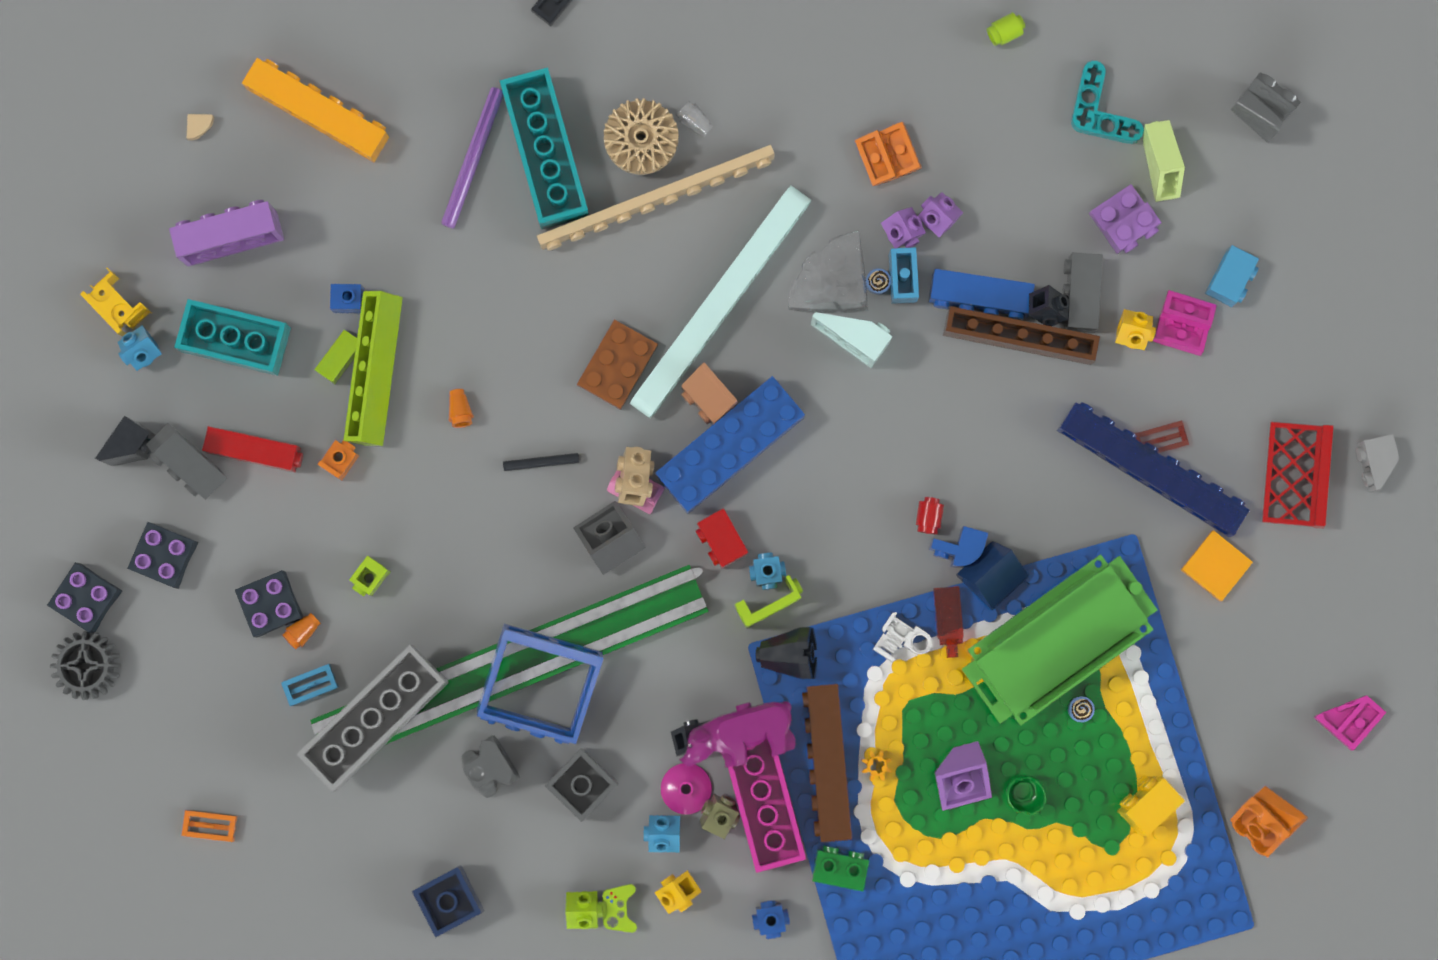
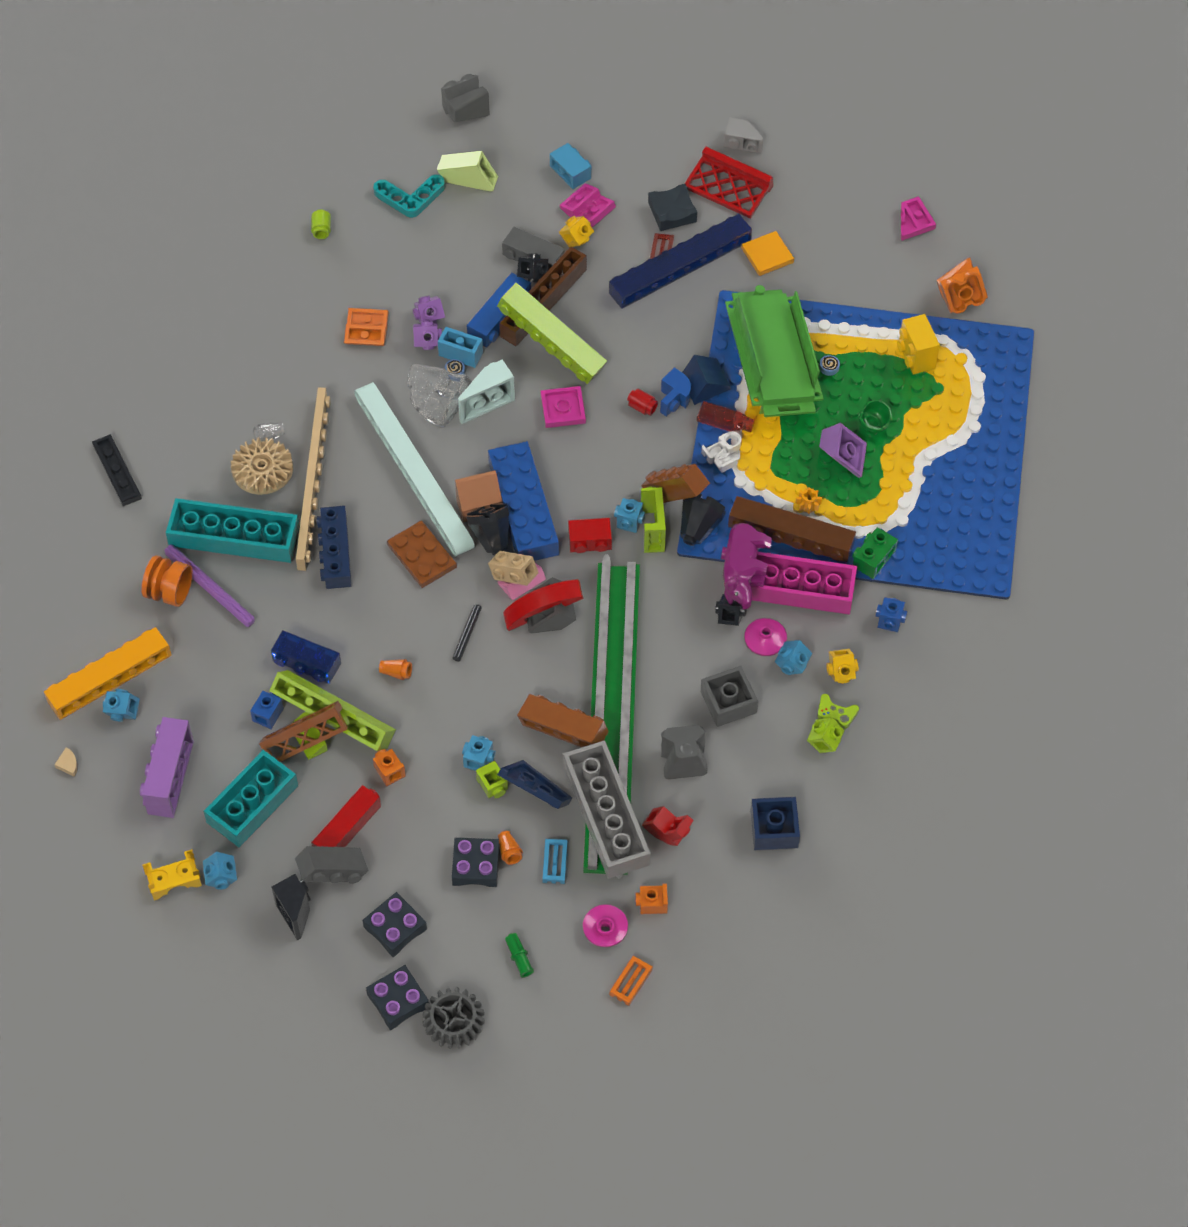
camera: 65 degrees left, 25 degrees down
blue window [477,623,604,744] -> none
olive brick [700,794,740,839] -> none
medium lavender plate [1089,184,1162,254] -> none
none -> dark azure brick [103,689,140,722]
none -> orange wheel [141,555,193,607]
none -> dark orange fence [259,701,348,762]
none -> clear blue brick [271,630,341,684]
none -> dark blue brick [317,506,352,589]
none -> dark azure brick [462,735,496,771]
none -> black cone [466,503,509,555]
none -> lime brick [497,283,607,384]
none -> dark blue wing [497,760,572,809]
none -> red slope [503,579,584,631]
none -> green axle [505,933,534,978]
none -> dark orange brick [517,694,609,747]
none -> dark pink plate [540,386,586,428]
none -> dark pink dish [583,905,628,947]
none -> orange brick [635,884,668,914]
none -> dark orange brick [641,464,710,503]
none -> red brick [642,806,694,846]
none -> black brick [648,184,697,231]

